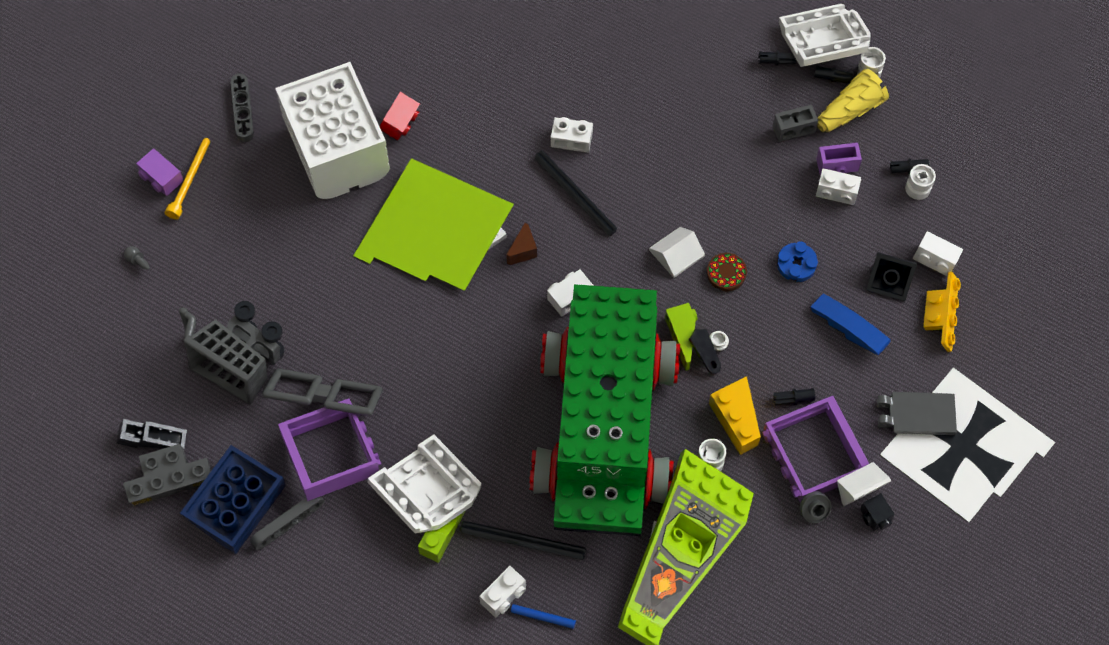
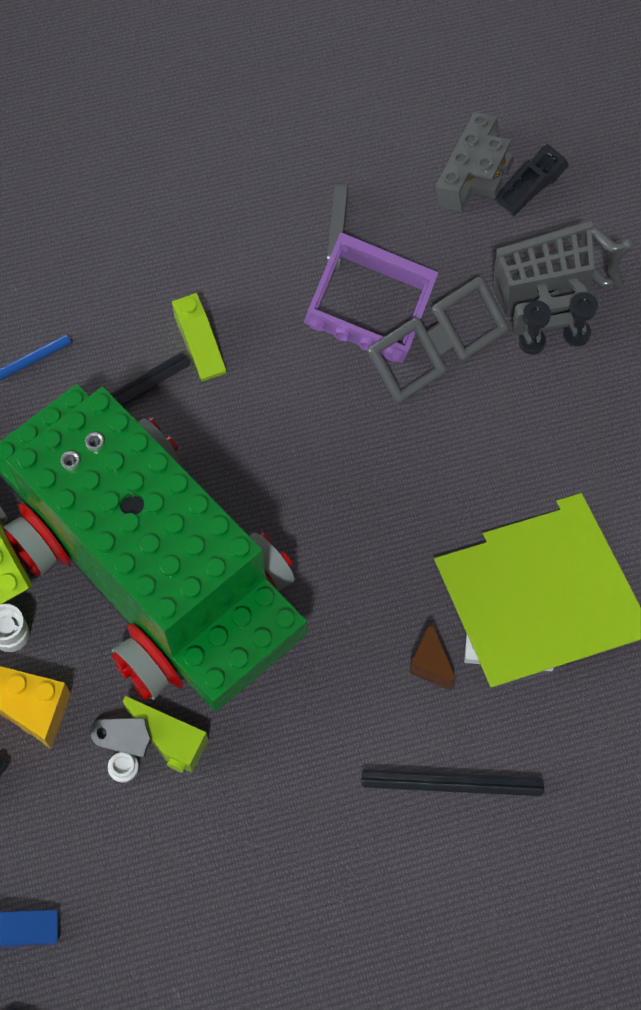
camera: 135 degrees right, 0 degrees up
dark blue slope [180,445,286,554] -> none
white wedge [368,434,482,534] -> none
white brick [479,566,526,618] -> none
white brick [547,269,594,317] -> none
white brick [551,117,593,153] -> none
white slope [649,227,705,278] -> none
tile [707,253,747,291] -> none
blue plate [777,241,818,282] -> none

